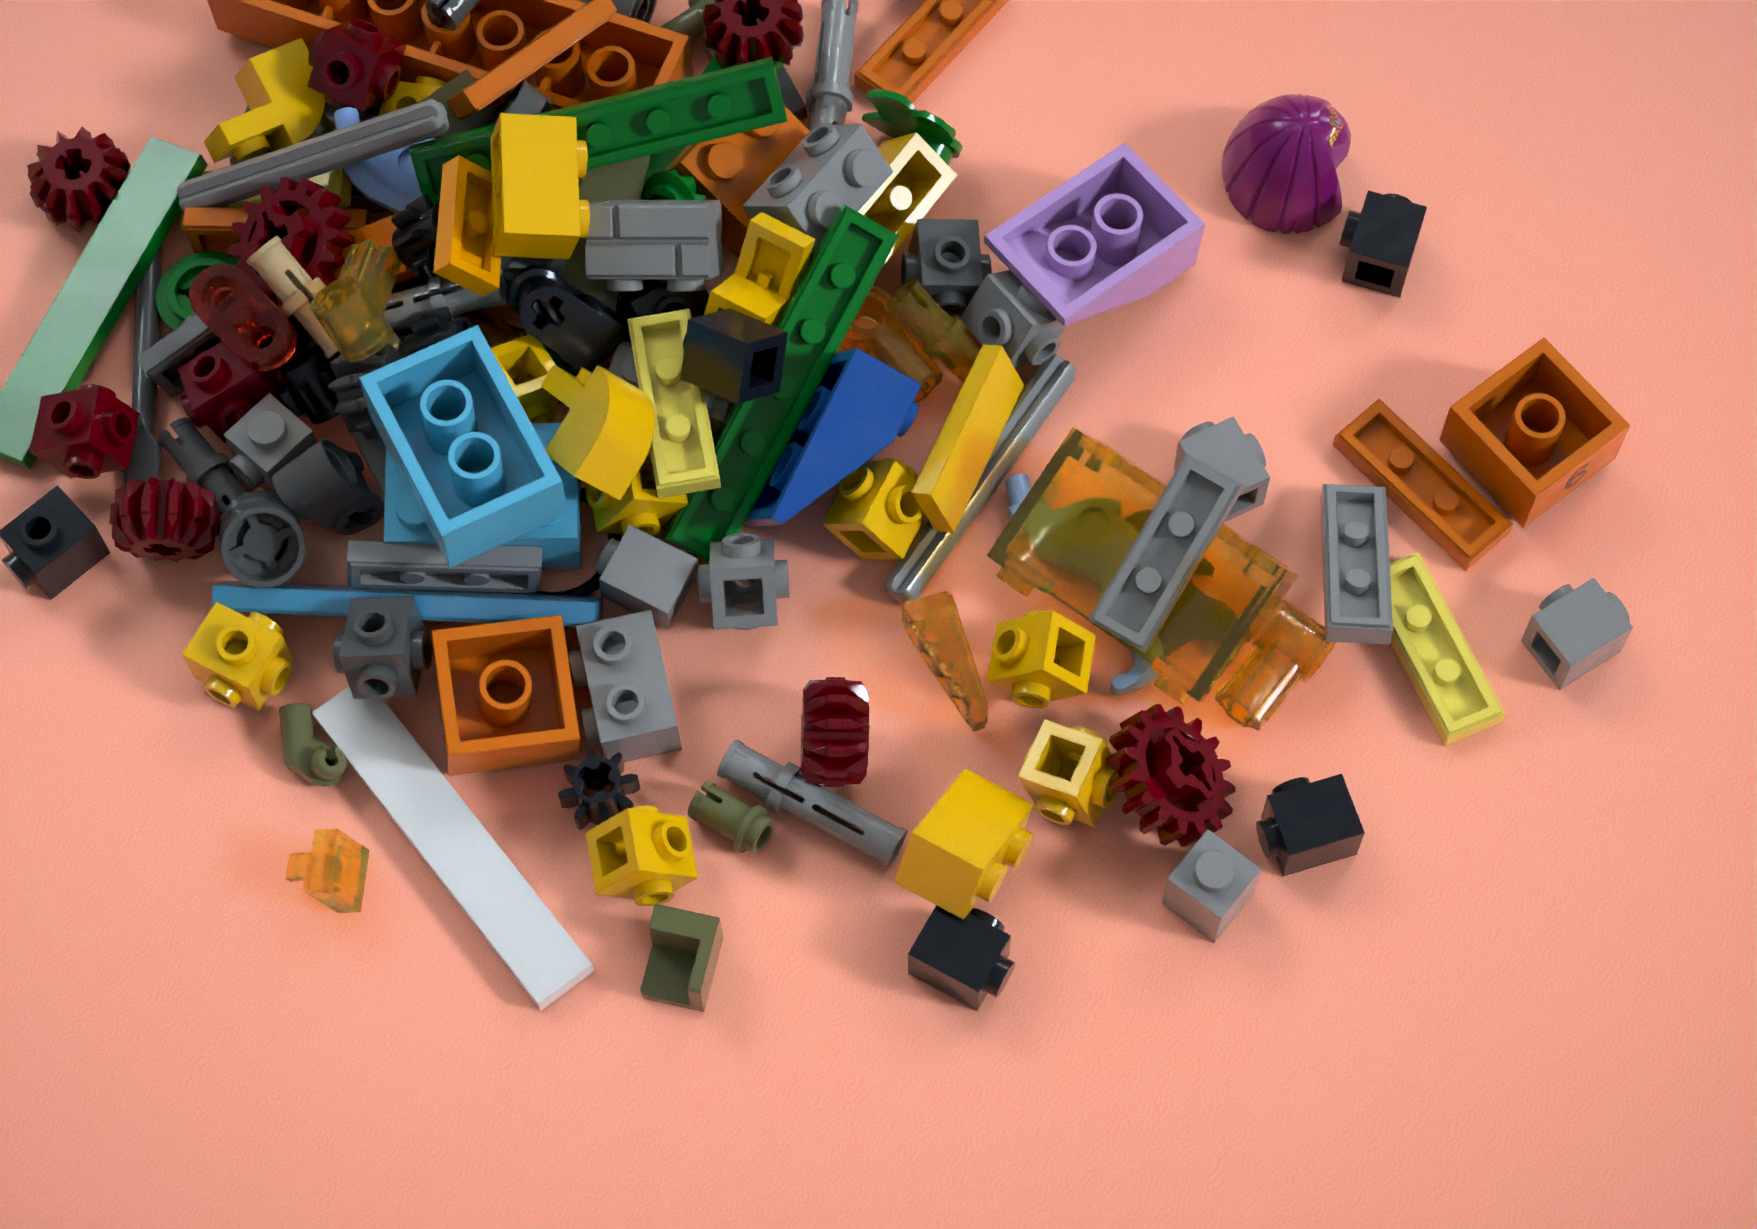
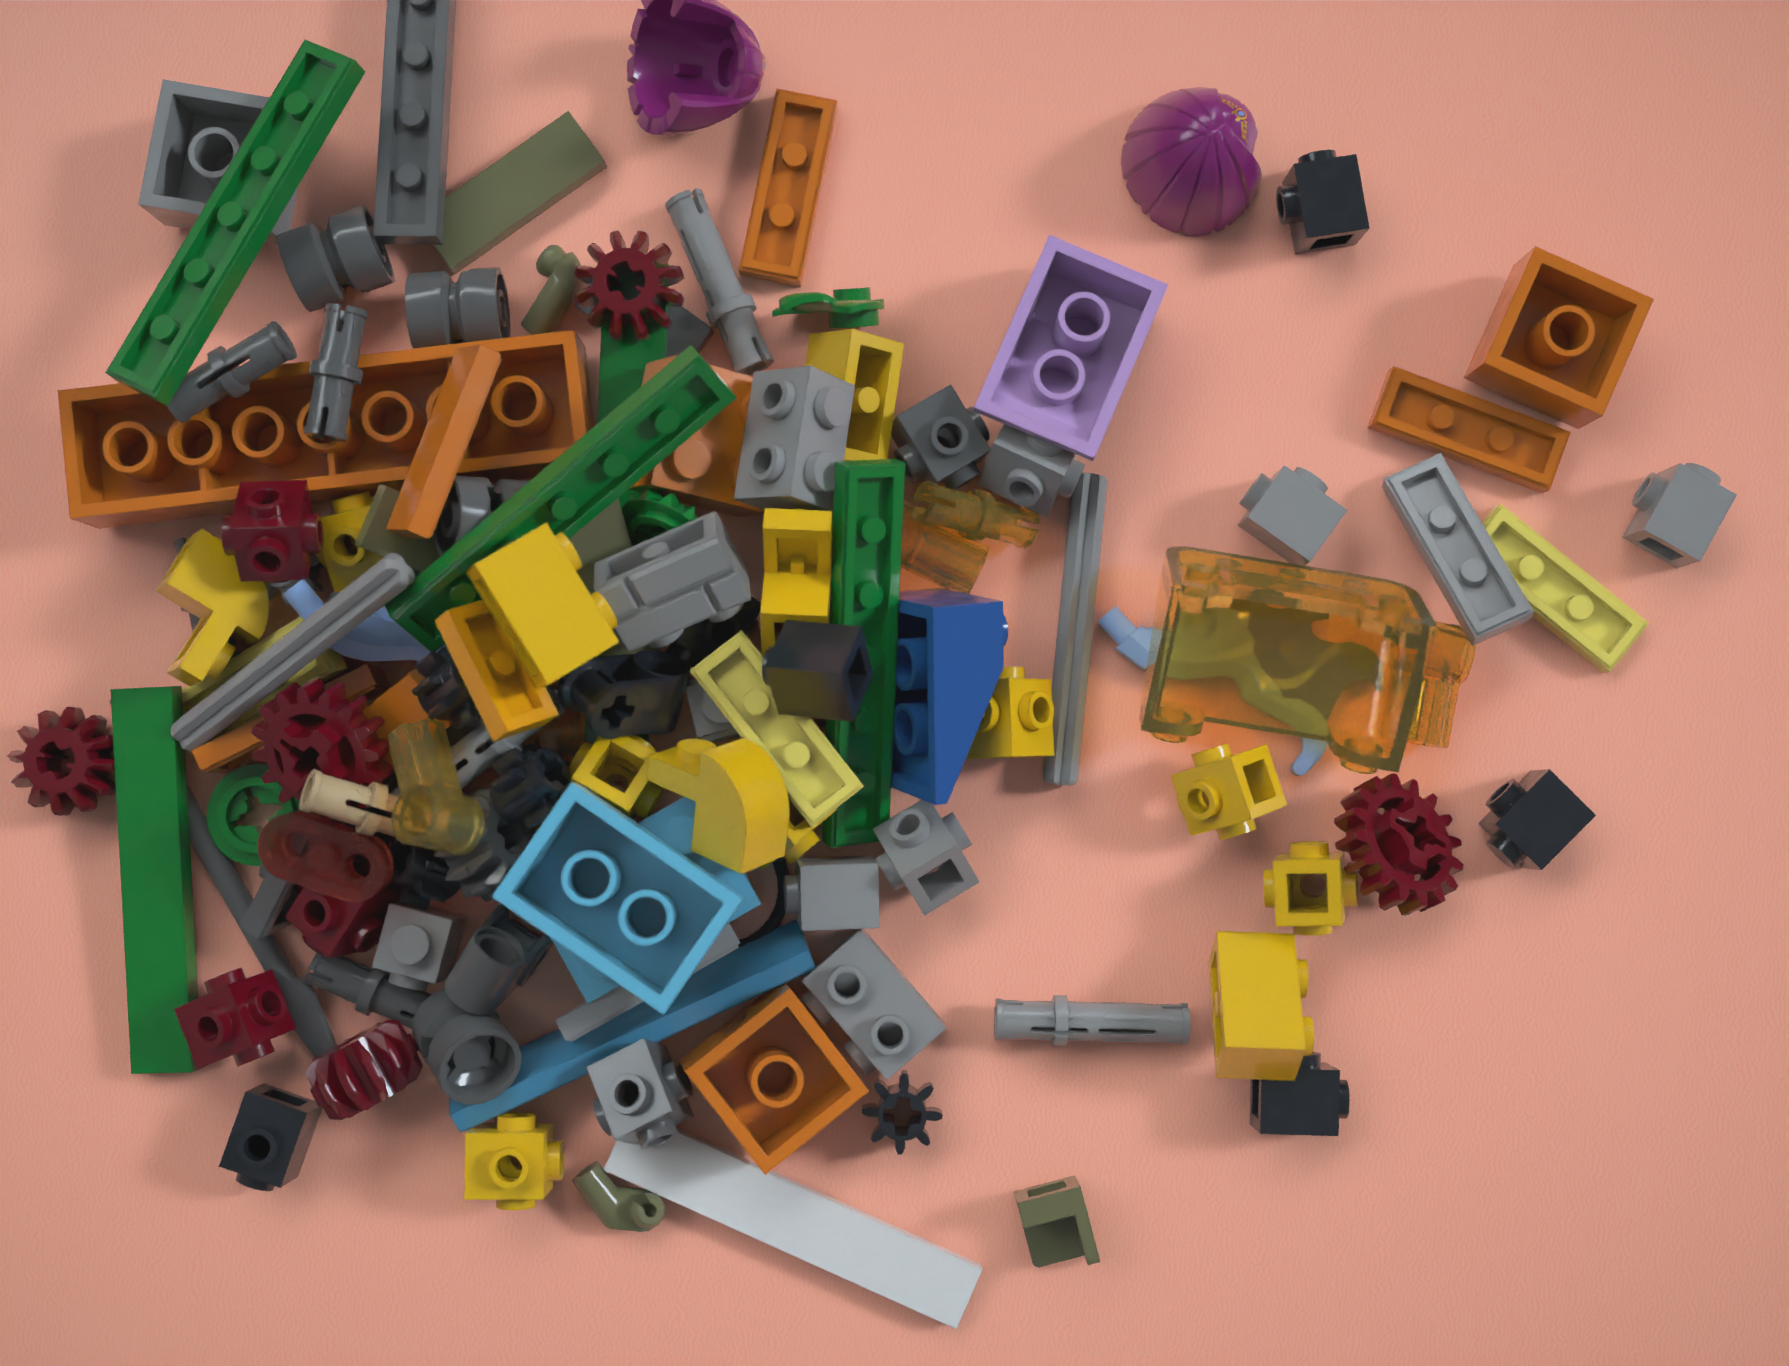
camera: 30 degrees left, 20 degrees up
clear yellow tile [285,828,370,913] -> none
yellow brick [585,805,698,906] -> none
olive pin [687,781,775,854] -> none
dark red gear [800,677,870,788] -> none
clear yellow slope [902,590,988,732] -> none
yellow tile [911,344,1024,533] -> none
light grey tile [1088,453,1244,654] -> none
light grey brick [1162,829,1261,943] -> none

